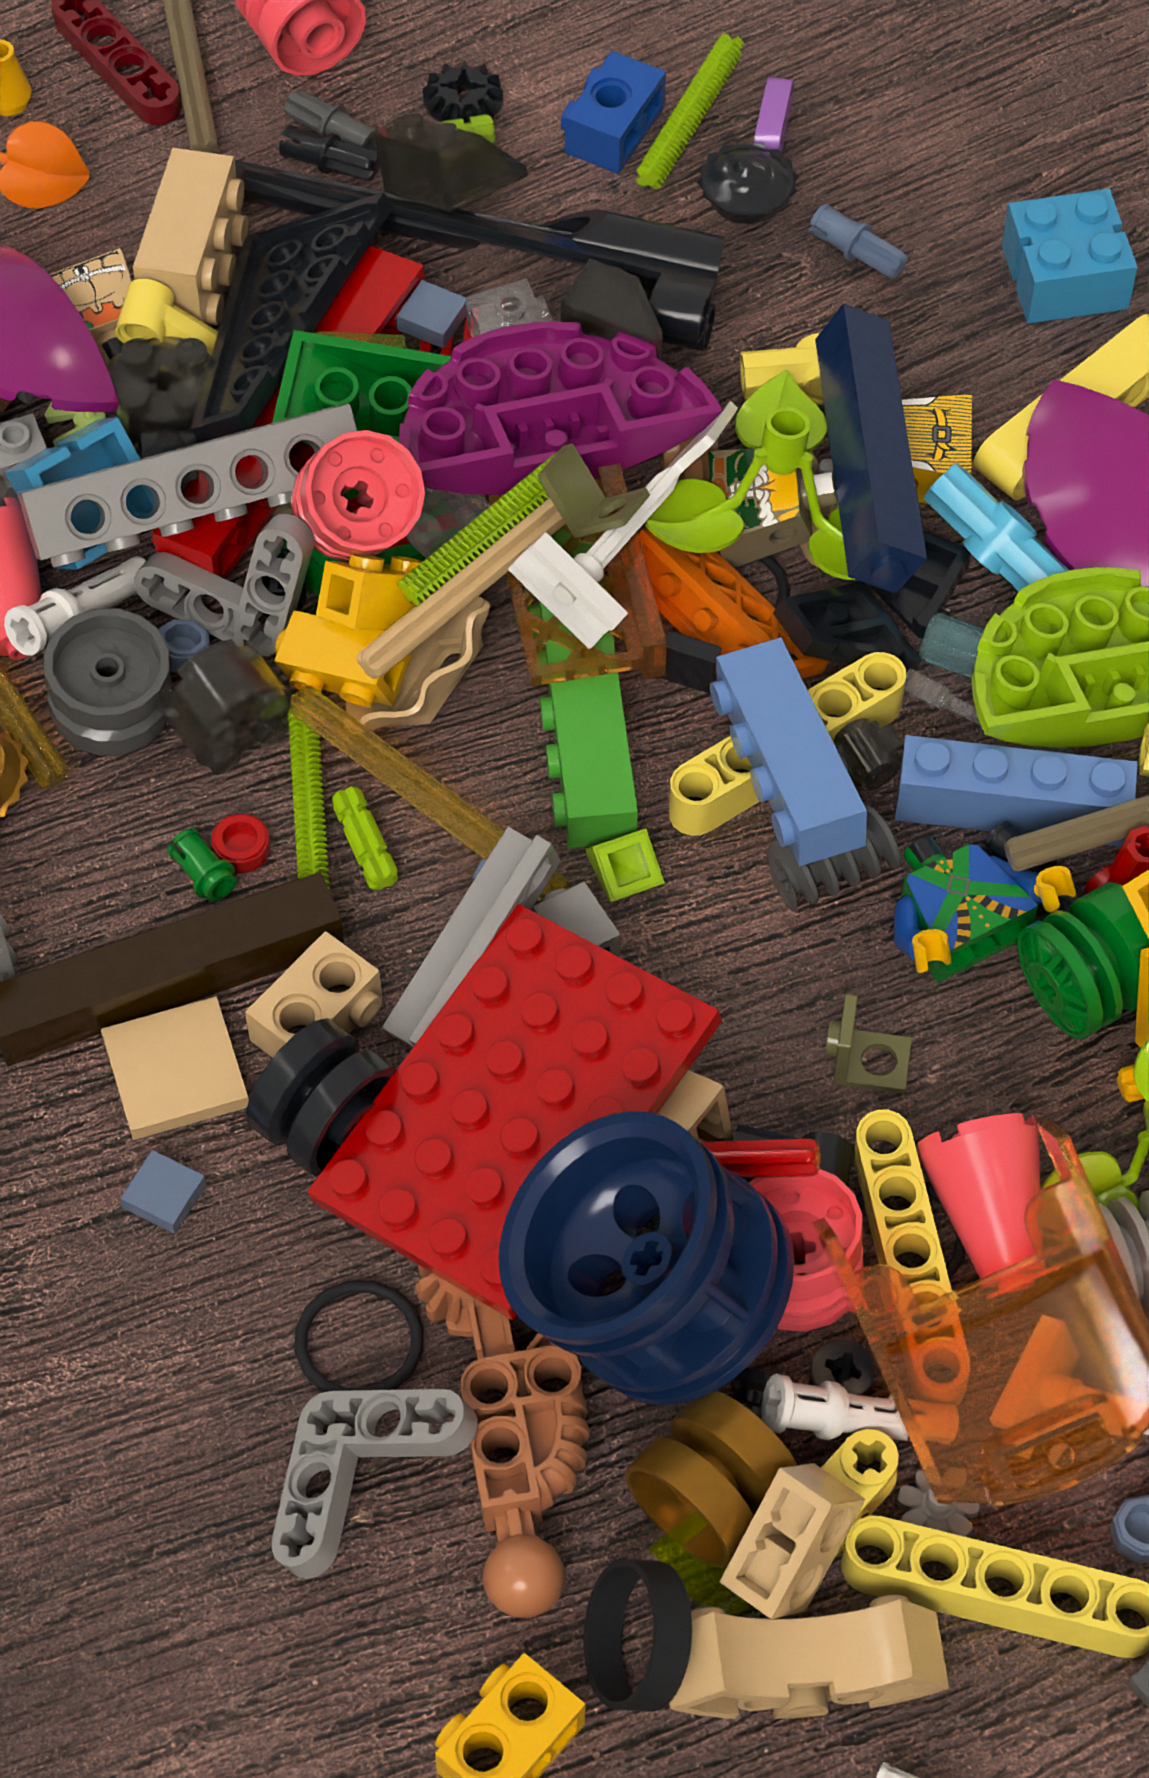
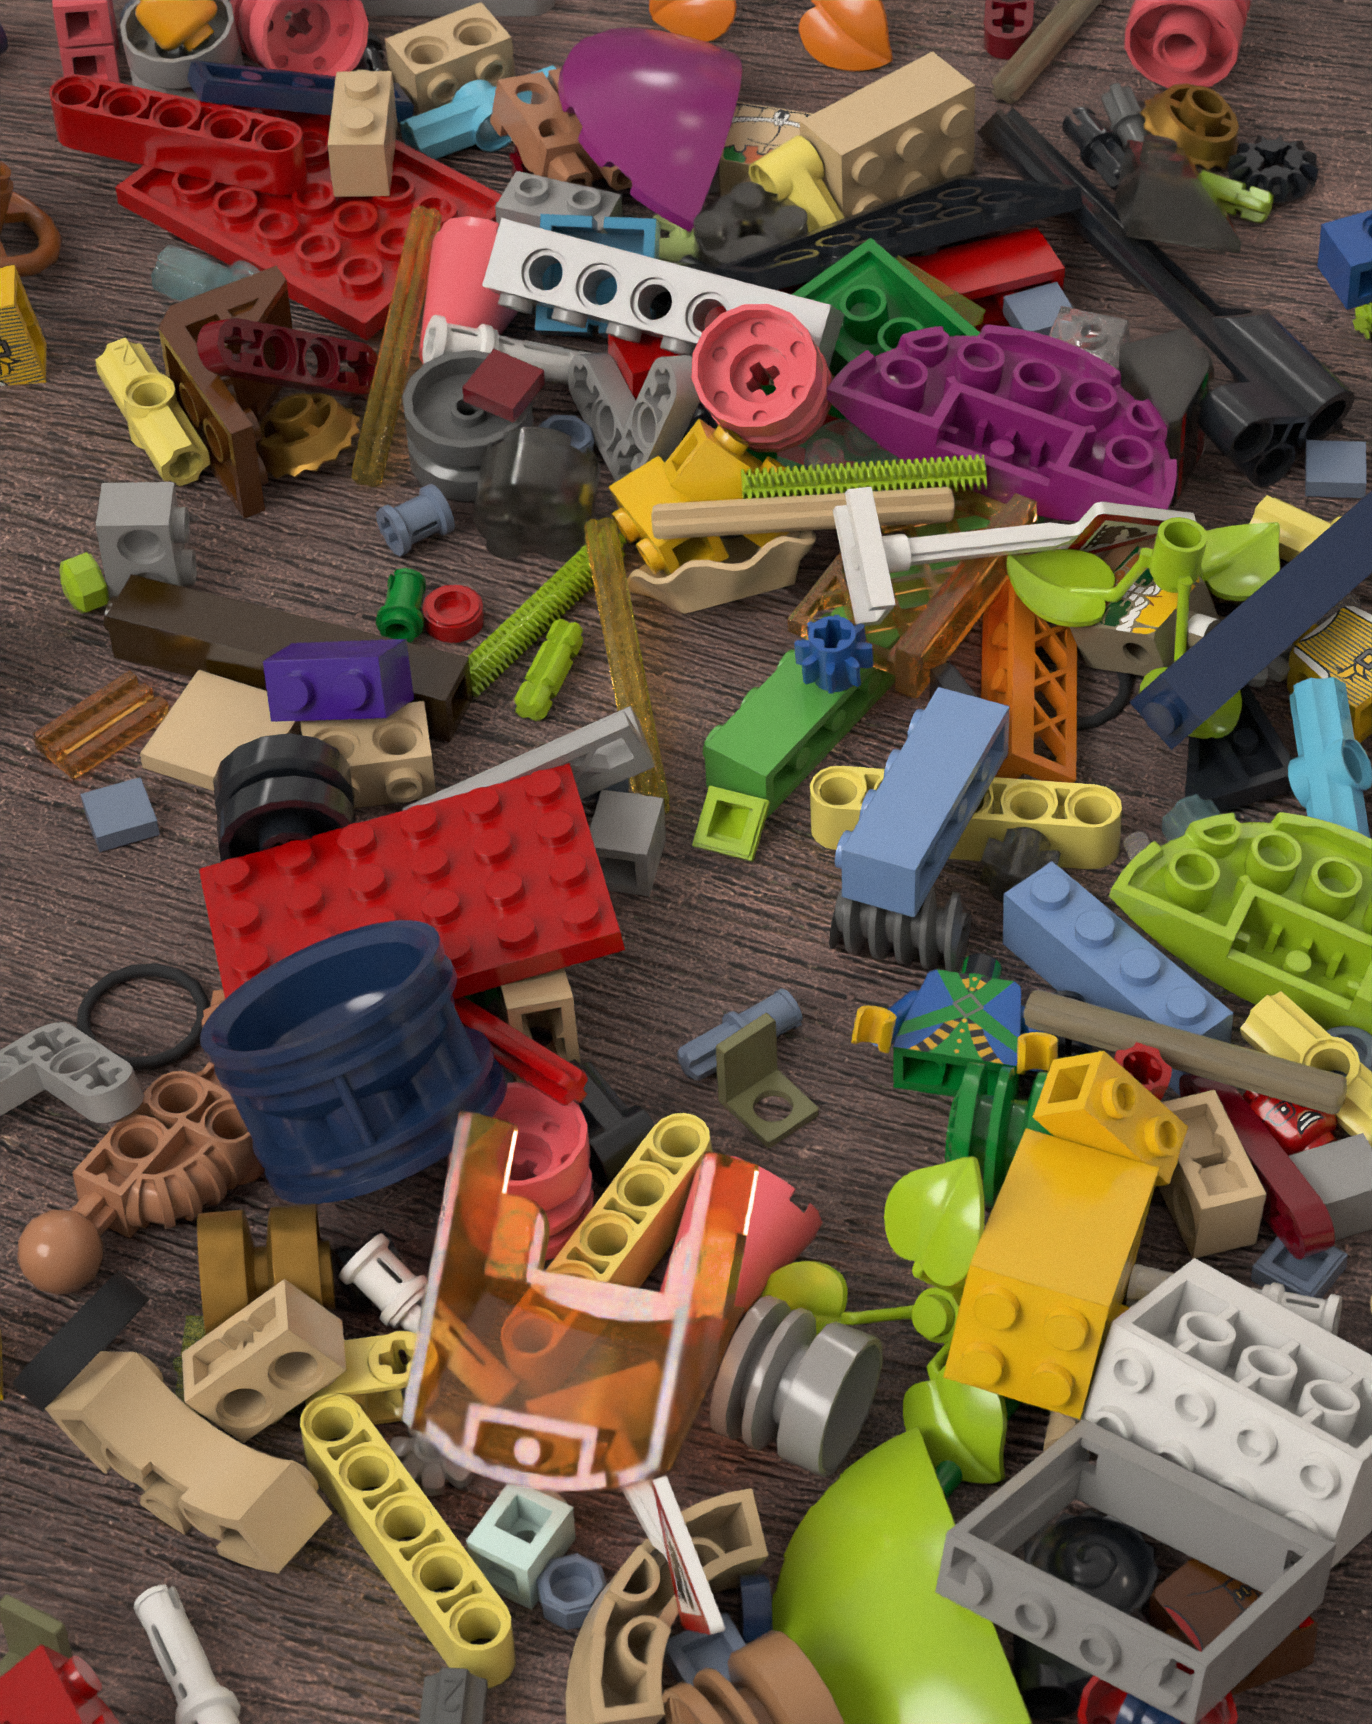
camera: 45 degrees right, 10 degrees down
olive bracket [538,443,650,538] -> none
black wing [773,582,922,676] -> none
none -> clear orange tile [33,670,169,780]
none -> dark purple brick [263,639,414,722]
none -> sand blue bush [376,484,455,557]
none -> dark red tile [462,349,545,423]
none -> light aqua brick [466,1477,576,1610]
none -> sand blue axle [677,989,803,1081]
none -> blue gear [794,615,874,694]
none -> pearl gold piece [1140,83,1239,170]
none -> sand blue tile [1305,440,1367,498]

